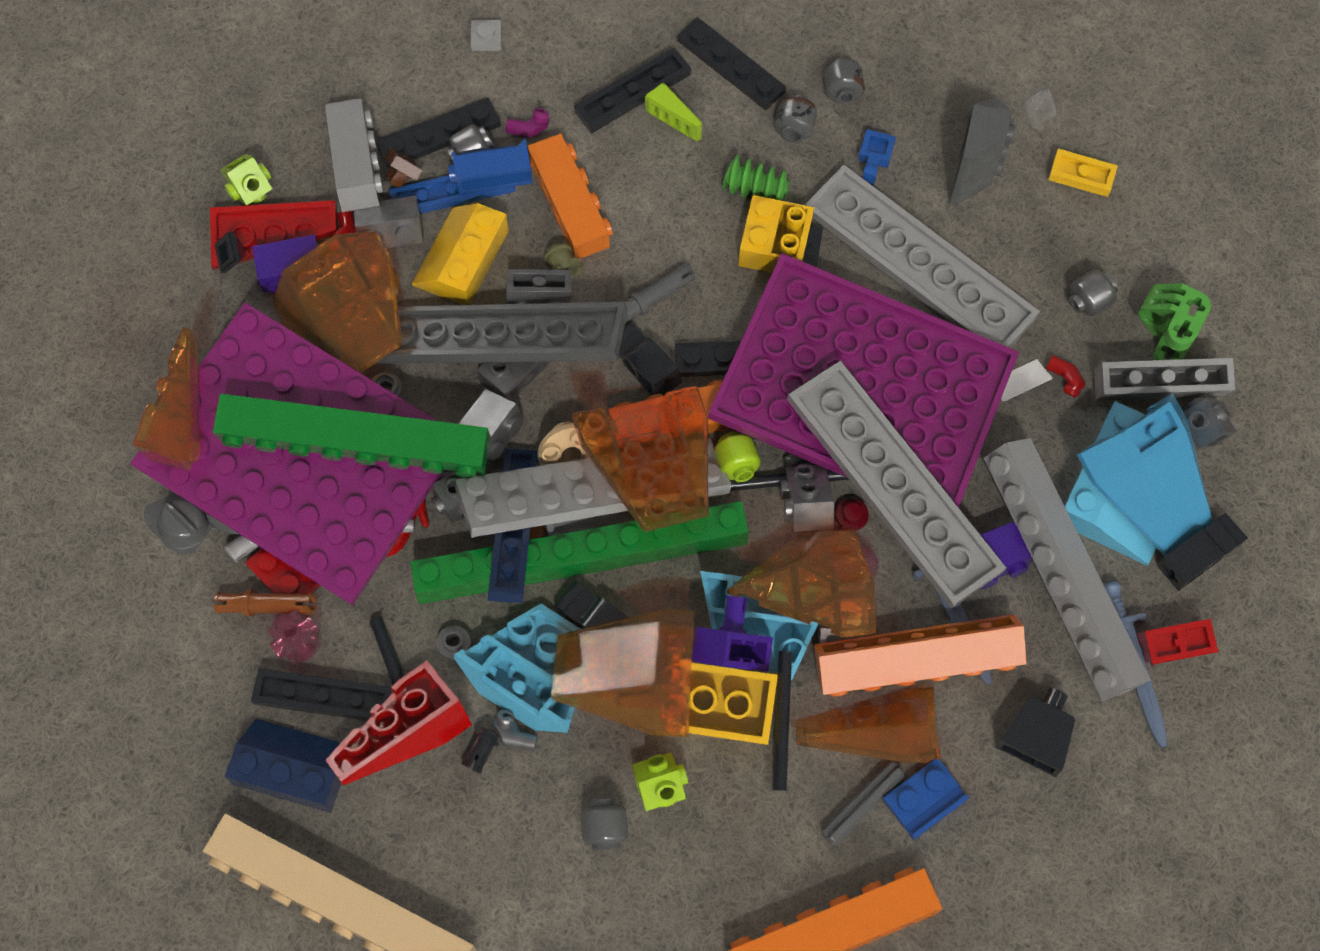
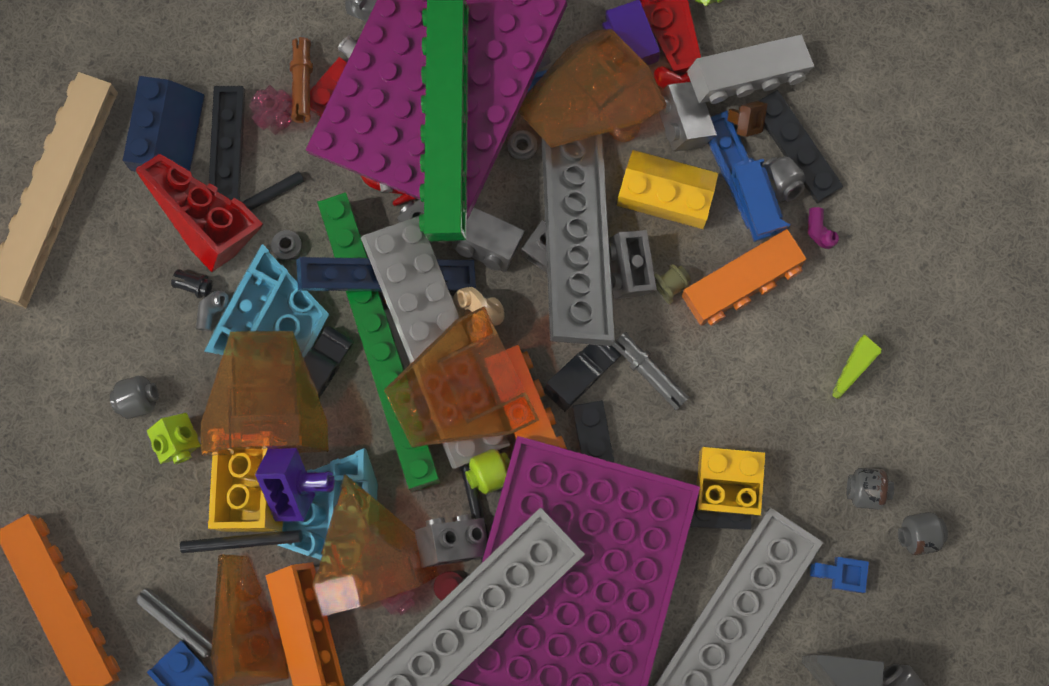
camera: 85 degrees right, 10 degrees up
light grey plate [471,20,502,51] -> none
black plate [574,47,691,134] -> none
black plate [677,17,786,111] -> none
bright green piece [722,155,791,201] -> none

